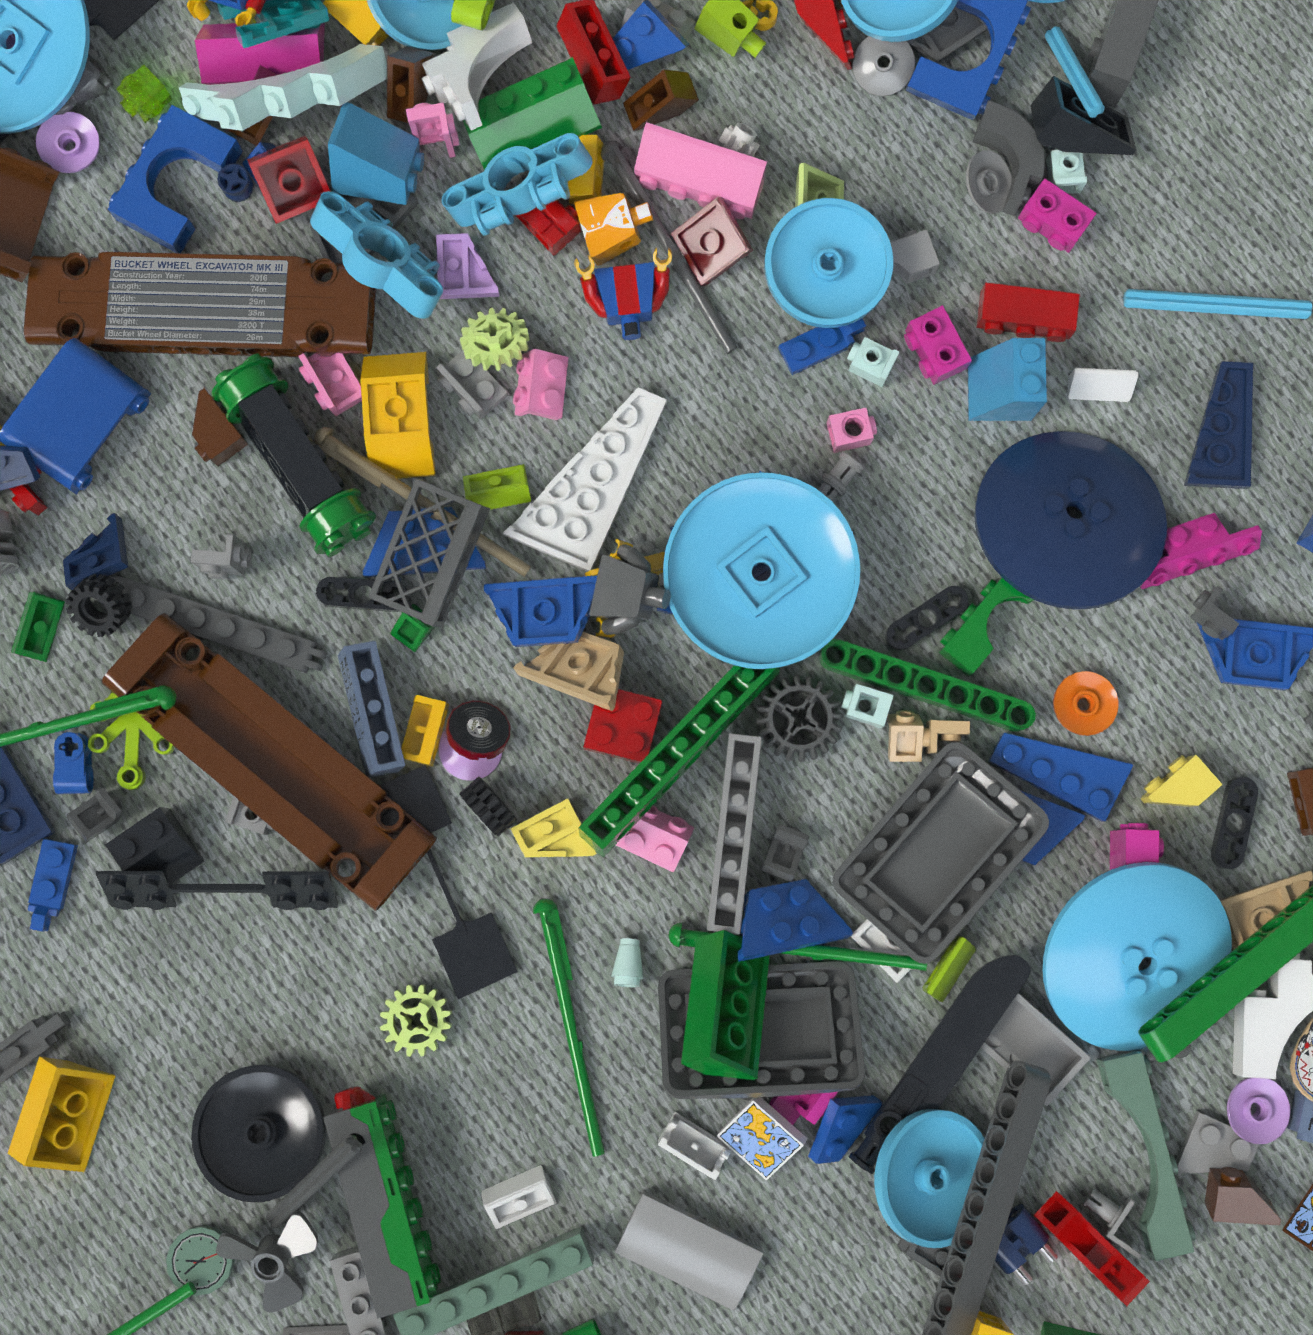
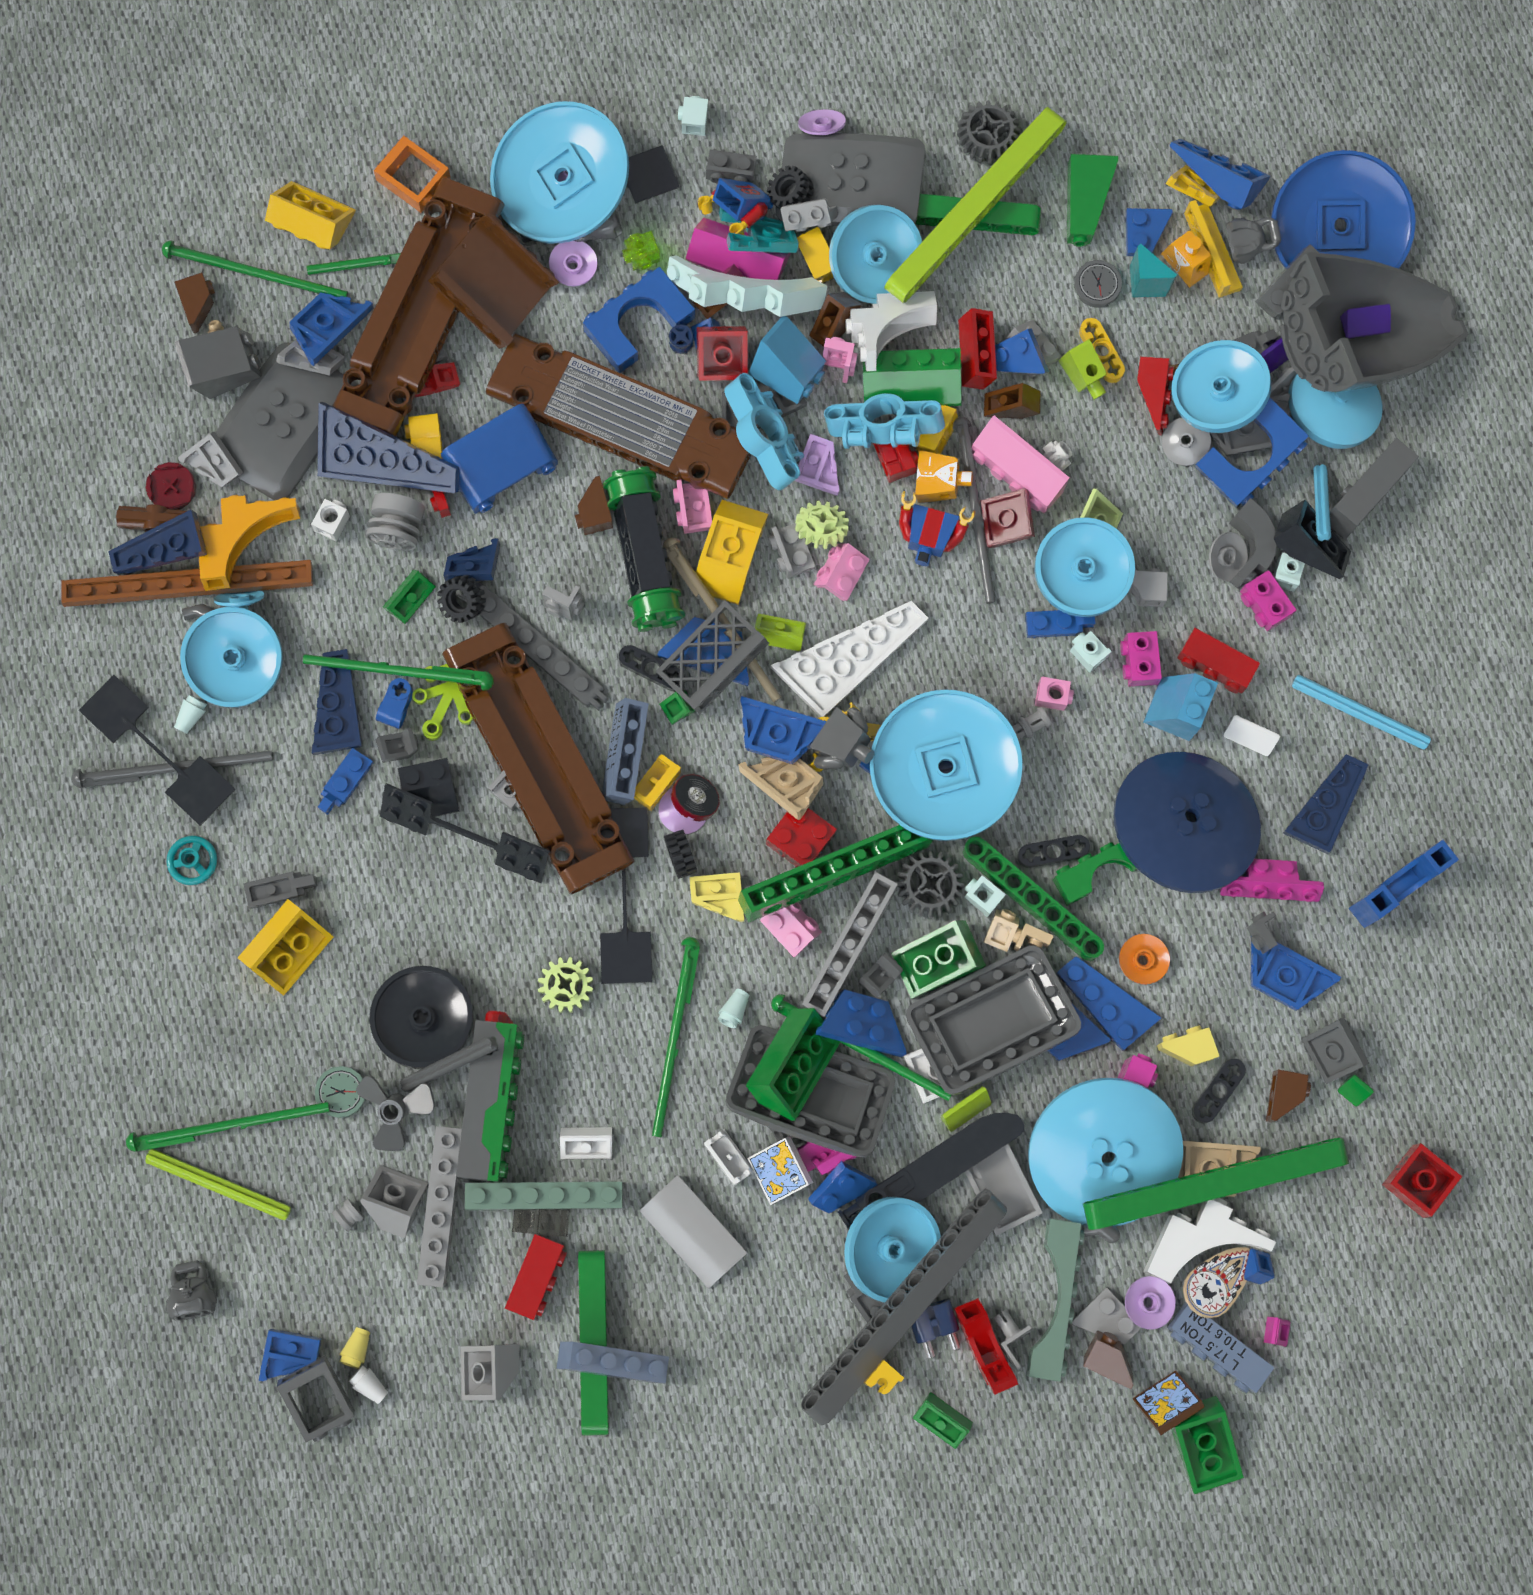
camera: 15 degrees right, 5 degrees down
none -> green slope [891,920,986,999]

